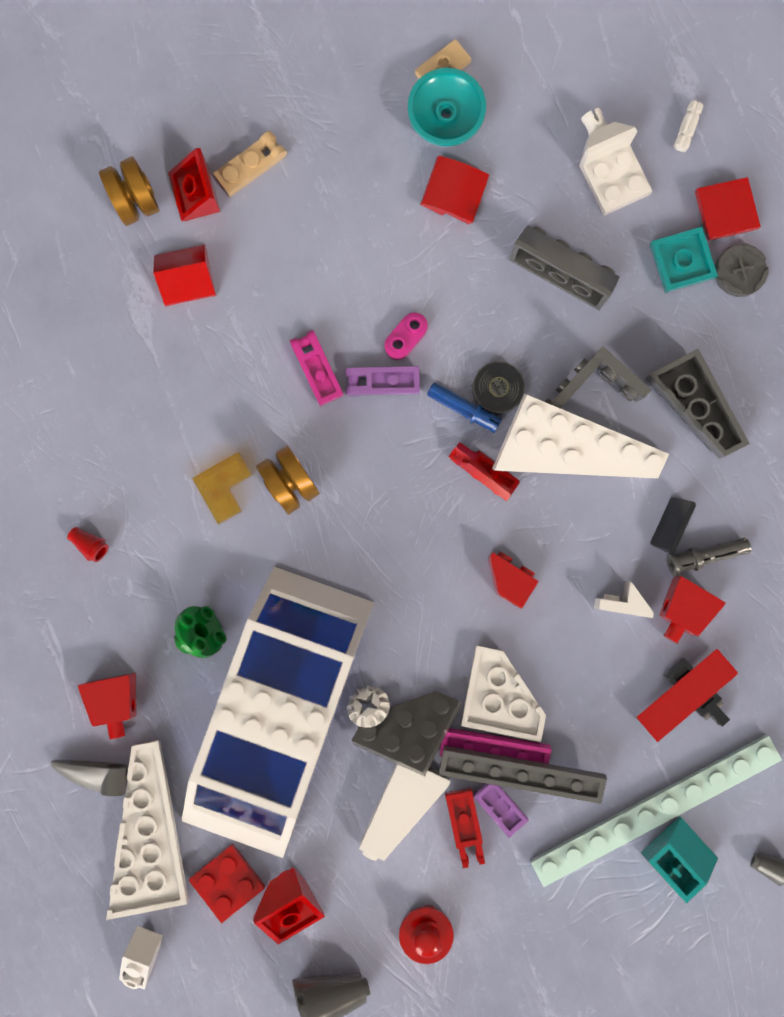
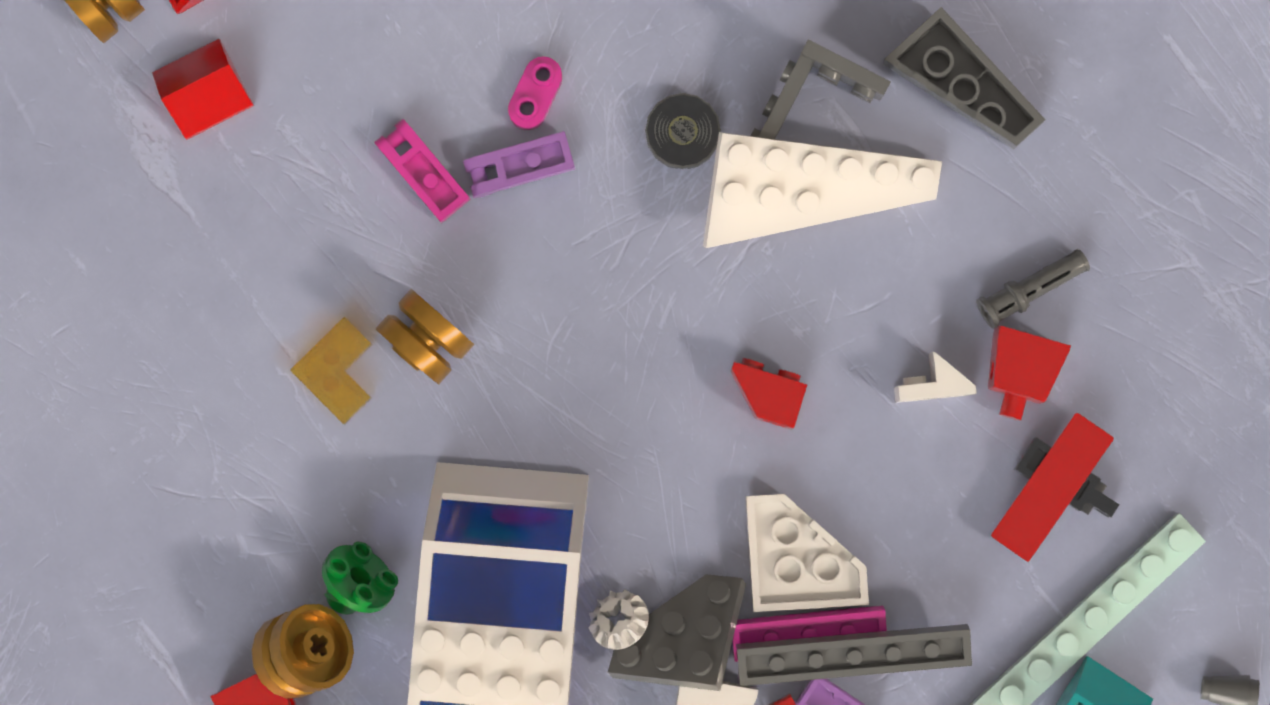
camera: 15 degrees left, 0 degrees up
red cone [67,527,108,562] -> none
blue axle [427,383,502,434] -> none
red hinge [449,442,520,501] -> none
black slope [650,498,696,553] -> none
none -> pearl gold wheel [251,604,354,699]

